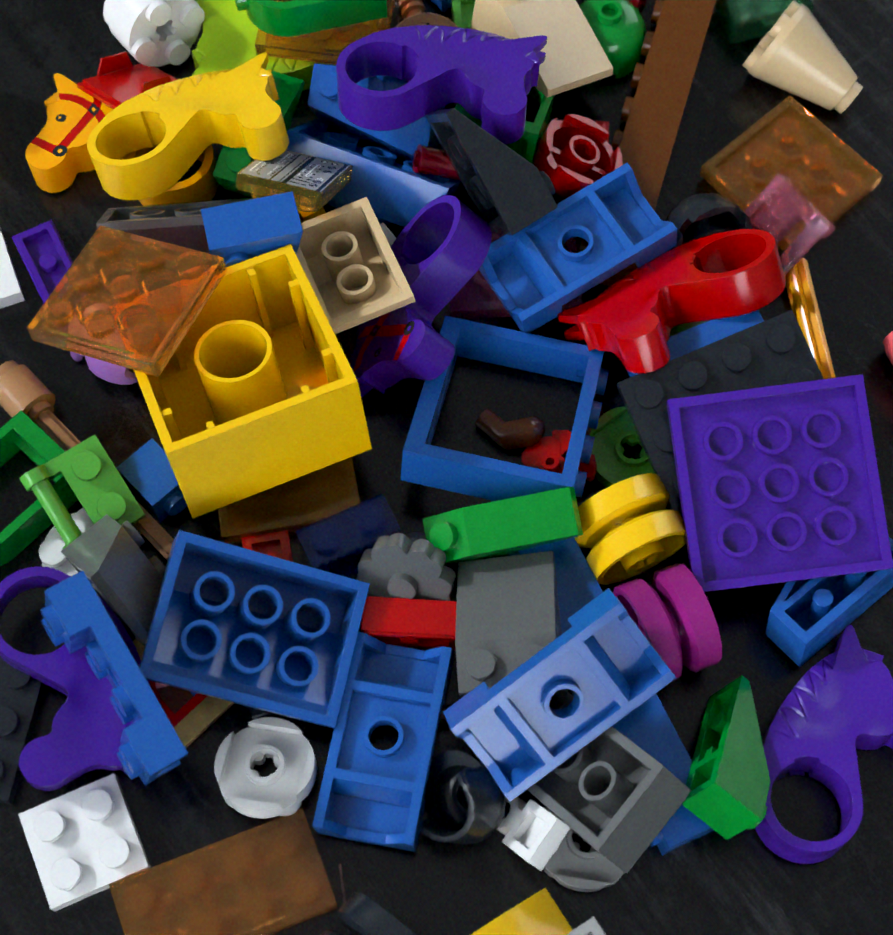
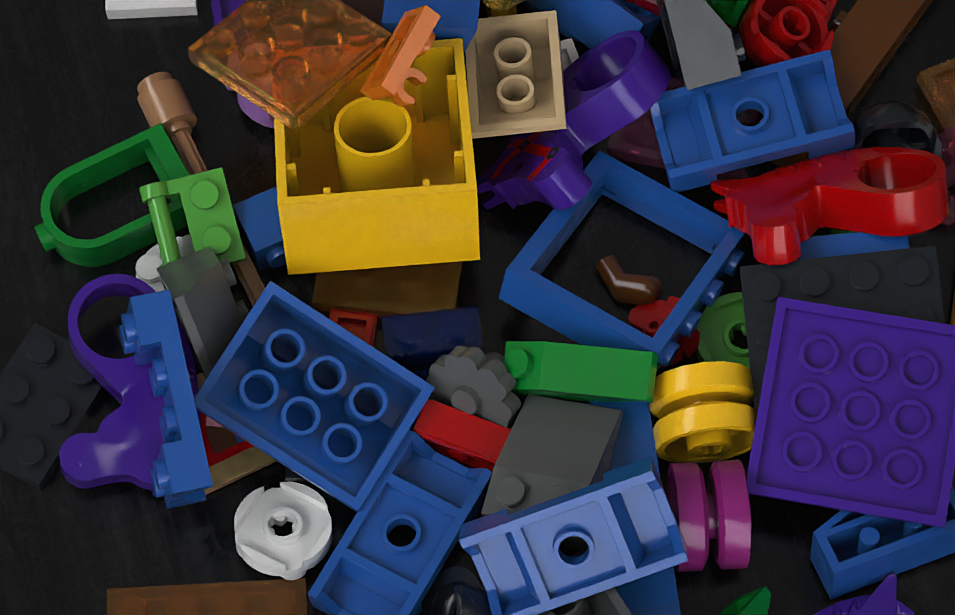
camera: 20 degrees right, 0 degrees up
white plate [18,773,151,912] -> none
none -> orange plate [360,5,441,107]

